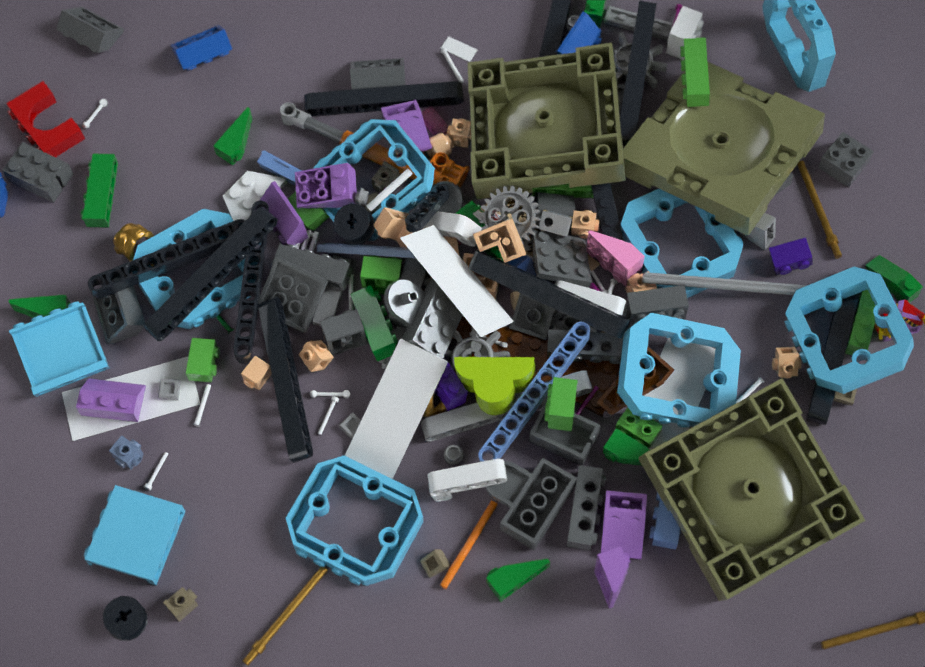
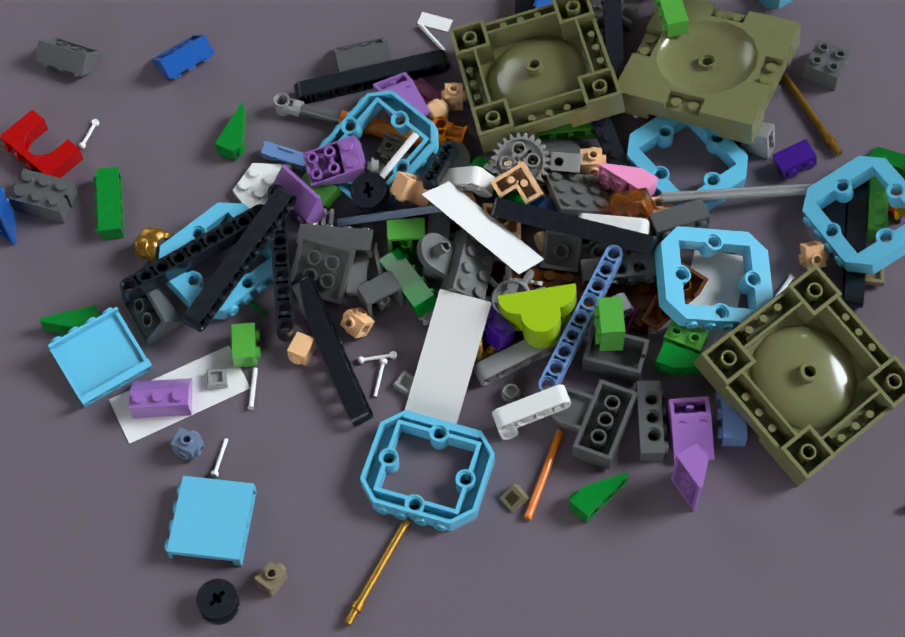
camera: 10 degrees left, 5 degrees down
none -> clear orange brick [609,187,654,218]

